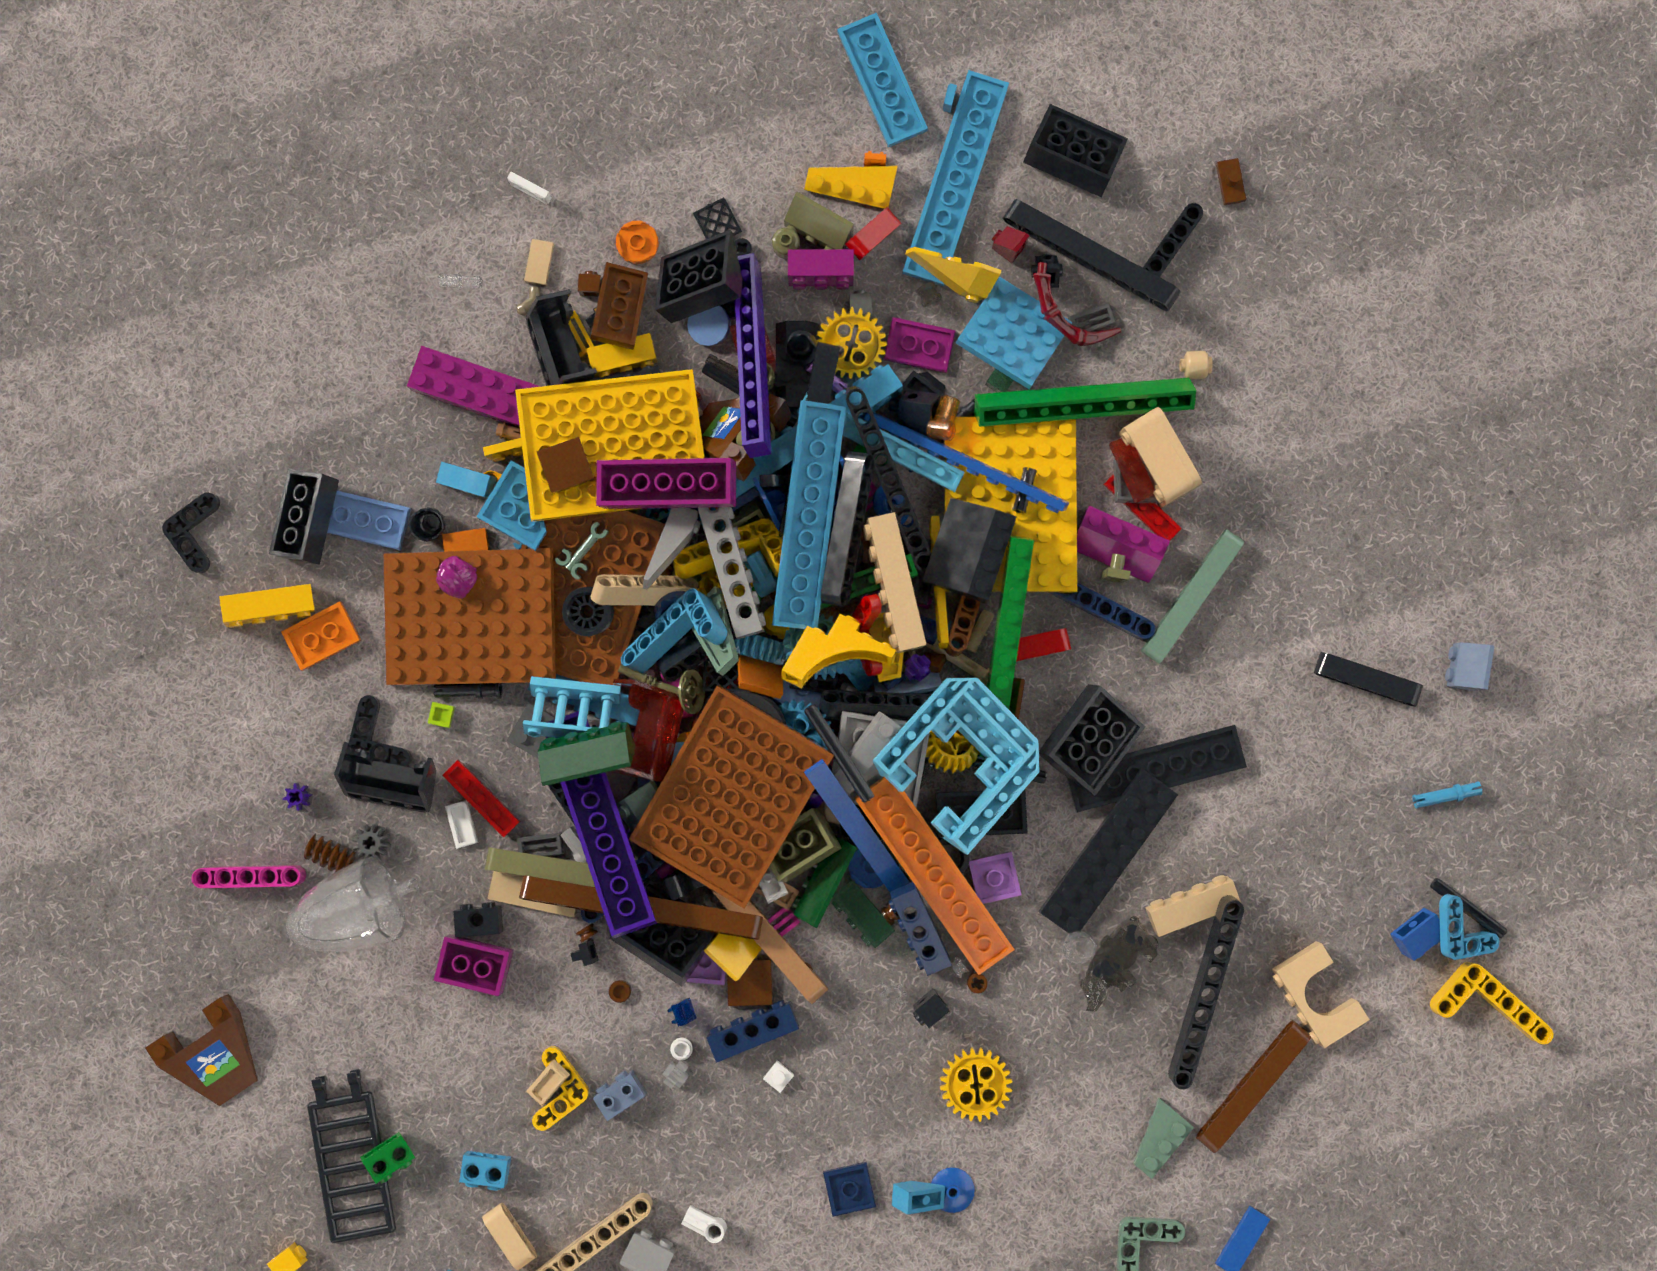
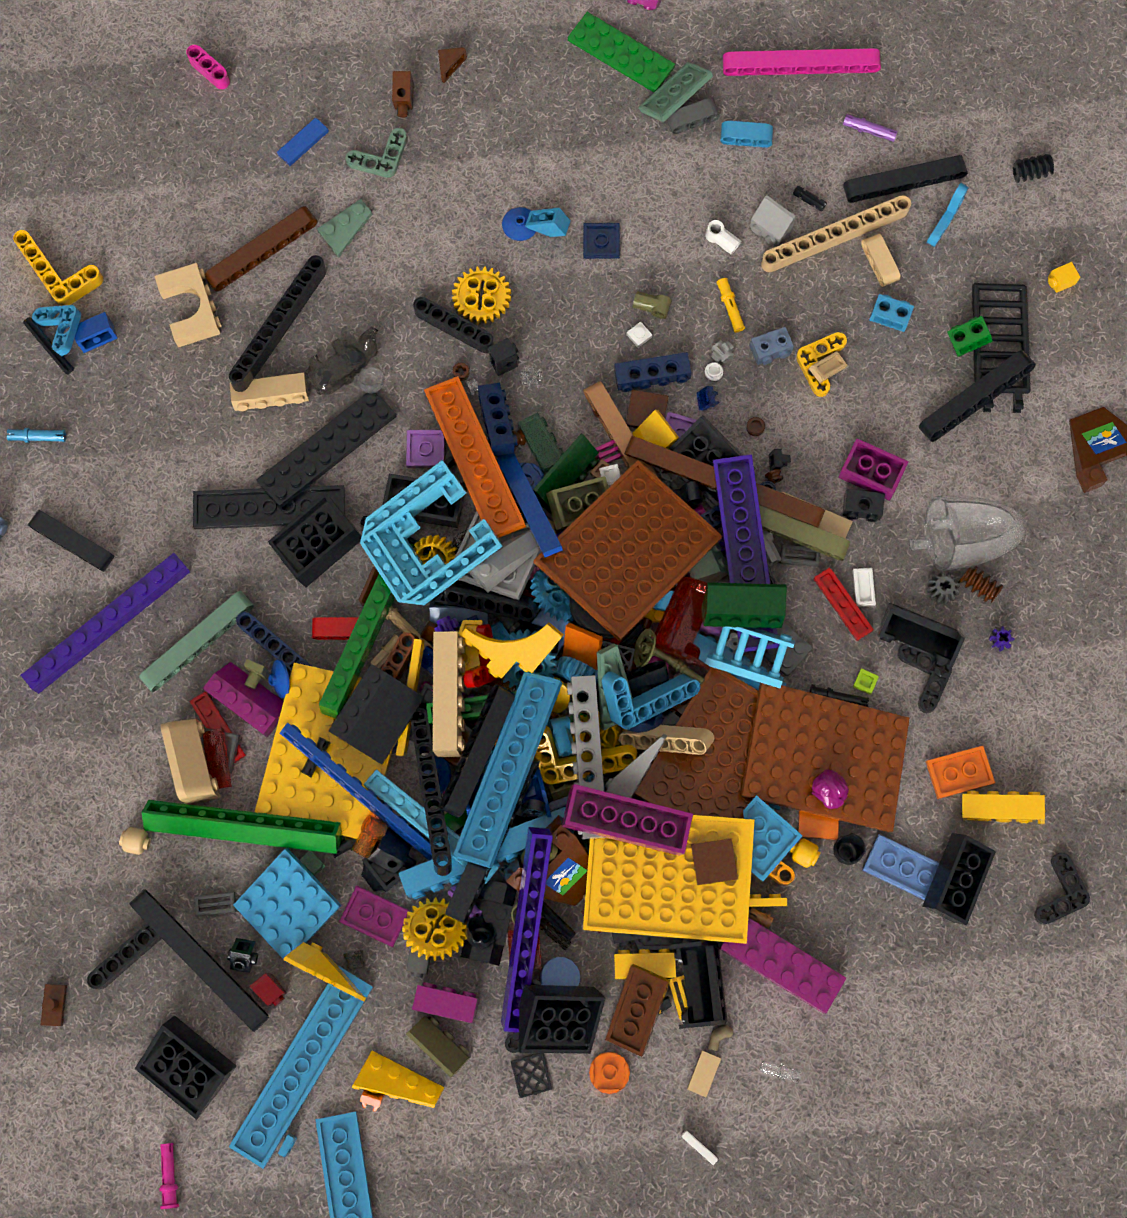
camera: 165 degrees left, 10 degrees down
dark pink beam [191,865,306,888] -> none
dark azure slope [436,461,497,498] -> none
sand green bar [555,522,609,580] -> none
black wheel [562,587,614,636] -> none
reddish brown plate [578,271,602,297] -> none
olive head [772,228,800,259] -> none
black axle [804,704,874,803] -> none
beam [845,207,902,261] -> none
dark red animal [1033,262,1121,346] -> none
none -> dark purple brick [21,553,190,694]
none -> dark pink pin [159,1143,179,1210]
none -> blue dish [268,659,290,698]
none -> black beam [413,297,494,353]
none -> olive piece [633,291,672,319]
none -> yellow pin [717,278,745,333]
none -> yellow head [790,838,821,868]
none -> black beam [919,350,1036,442]

